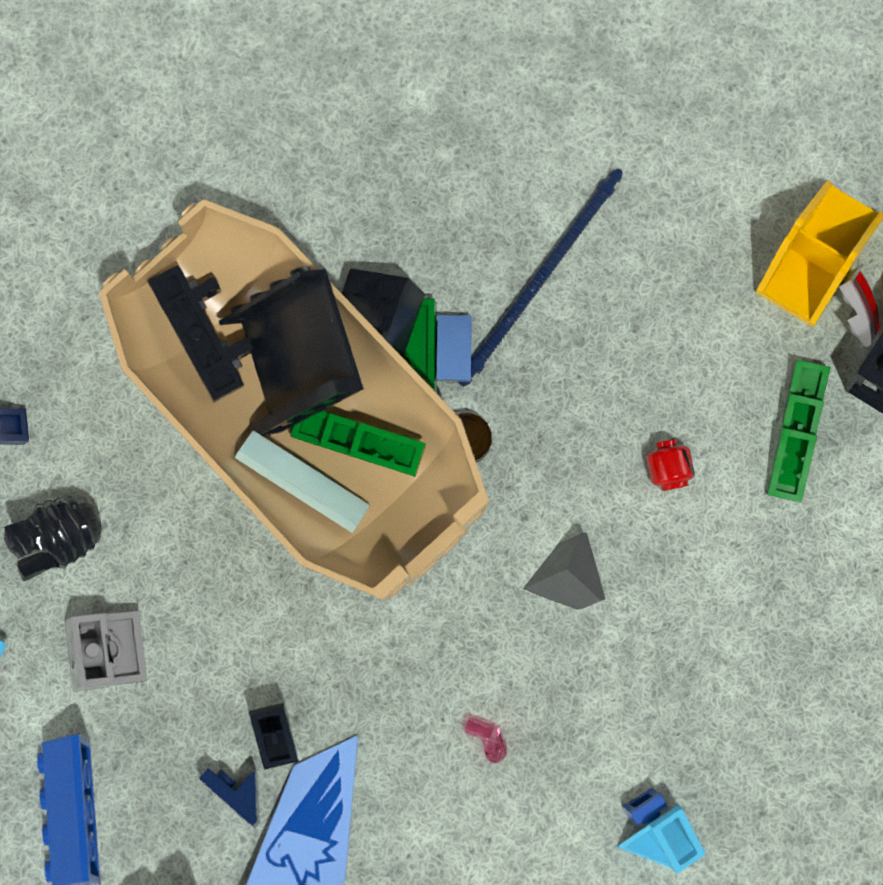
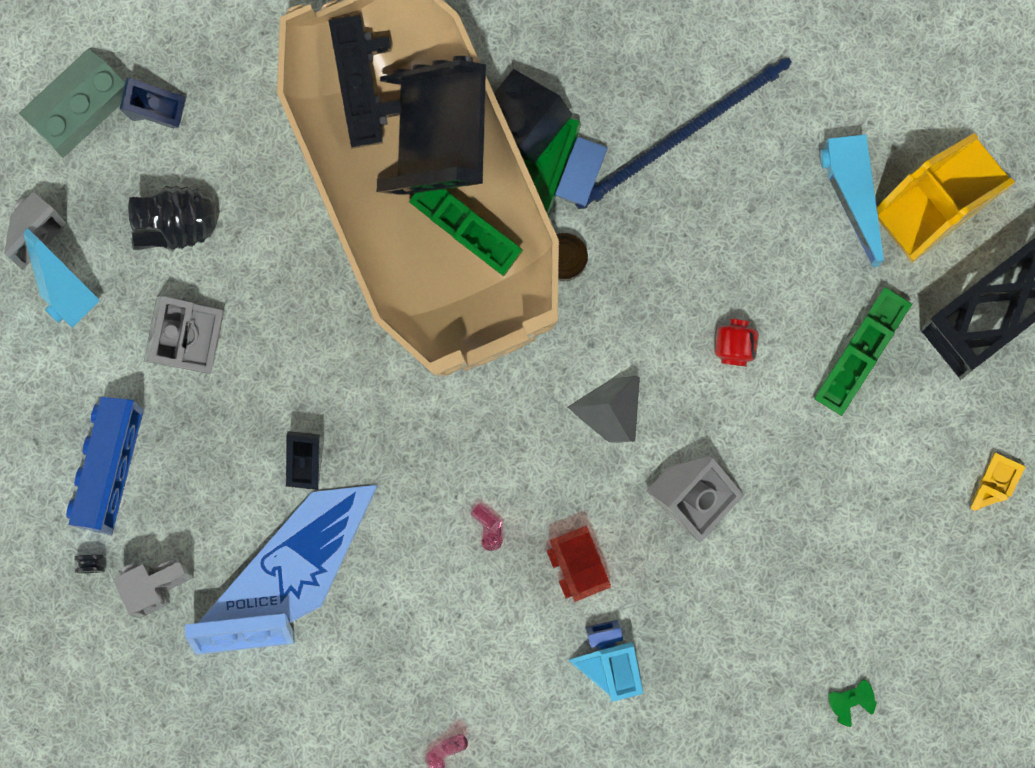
camera: 20 degrees right, 5 degrees up
dark blue slope [199,768,260,828] -> none
light aqua tile [235,431,370,533] -> none
light grey slope [839,267,880,347] -> none
none -> clear red brick [546,526,611,603]
none -> light grey slope [647,456,744,543]
none -> medium azure slope [820,134,884,267]

